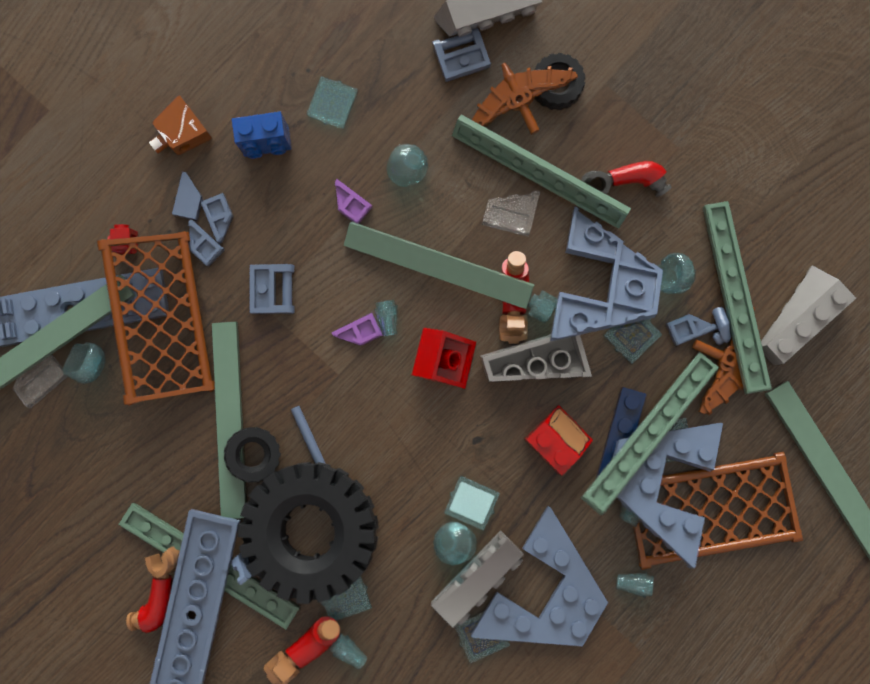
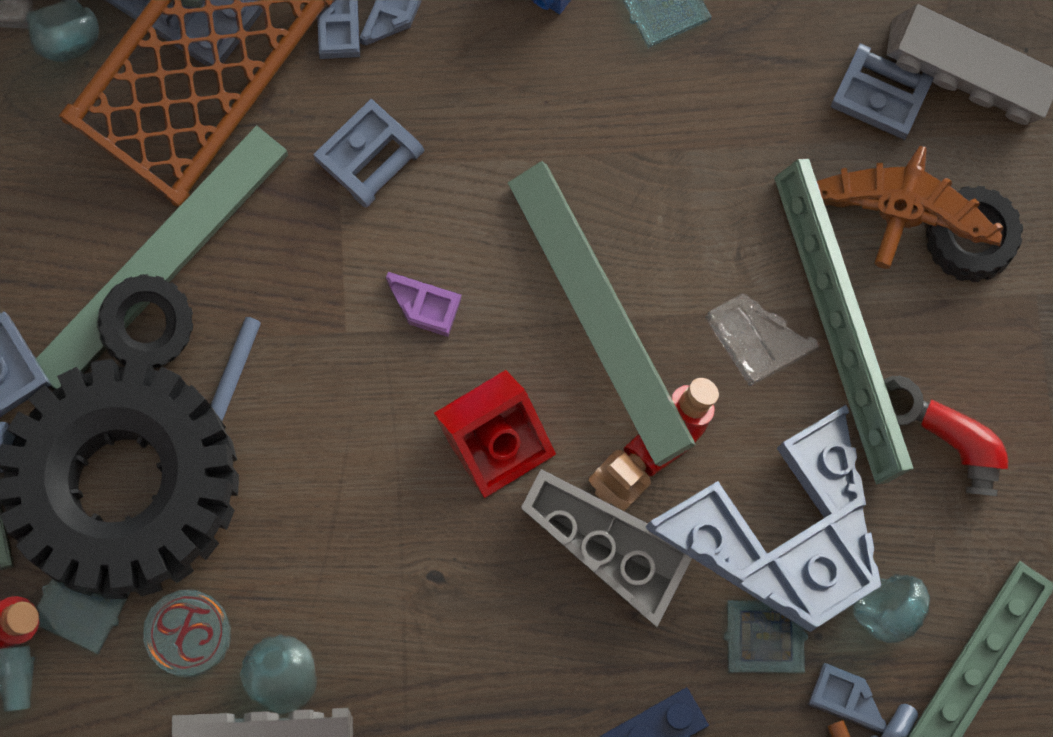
camera: 40 degrees right, 10 degrees down
medium lavender tile [335,179,372,224] -> none
clear light blue cone [374,300,398,336] -> none
clear light blue hair [386,144,429,187] -> none
clear light blue piece [444,475,500,531] -> none
red slope [524,405,593,476] -> none
clear light blue plate [528,290,557,324] -> none
none -> clear light blue tile [143,590,231,677]

